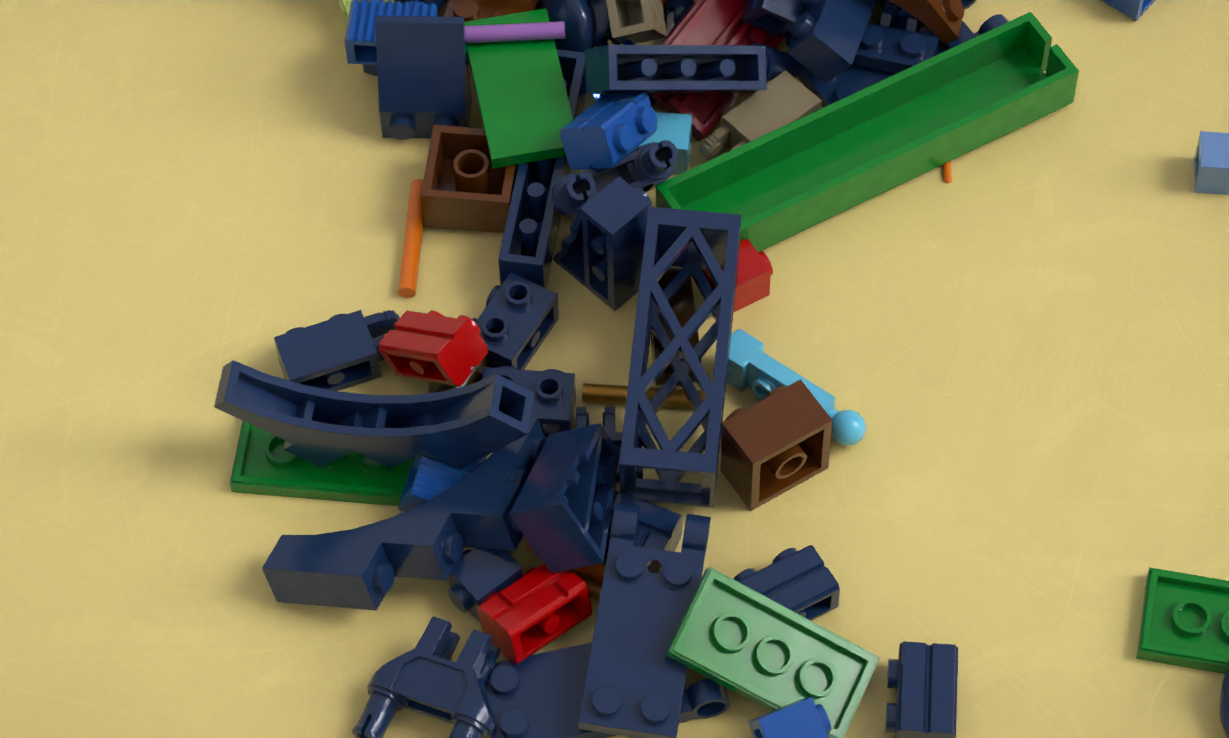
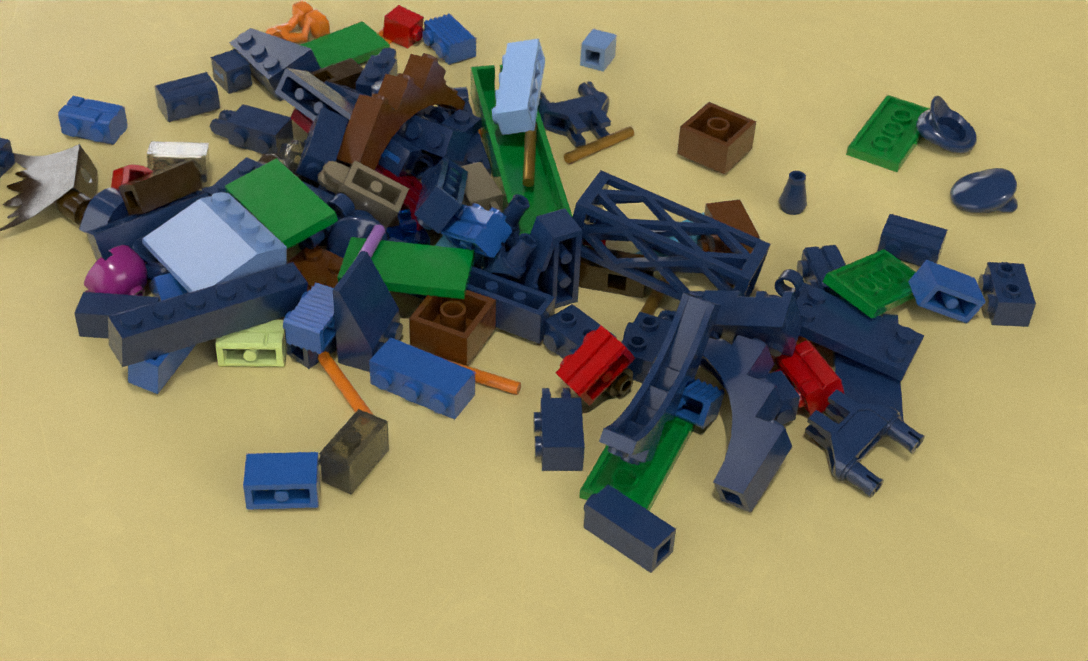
camera: 75 degrees left, 15 degrees down
none -> blue brick [243,452,320,510]
none -> orange bar [318,351,373,422]
none -> clear smoke brick [319,409,389,495]
none -> blue brick [369,337,475,420]
none -> light blue brick [492,38,546,135]
none -> pearl gold bar [523,124,537,187]
none -> dark blue connector [538,81,611,147]
none -> pearl gold bar [563,126,634,164]
none -> dark blue brick [583,485,676,573]
none -> reddish brown brick [677,102,756,174]
none -> dark blue cone [779,171,807,215]

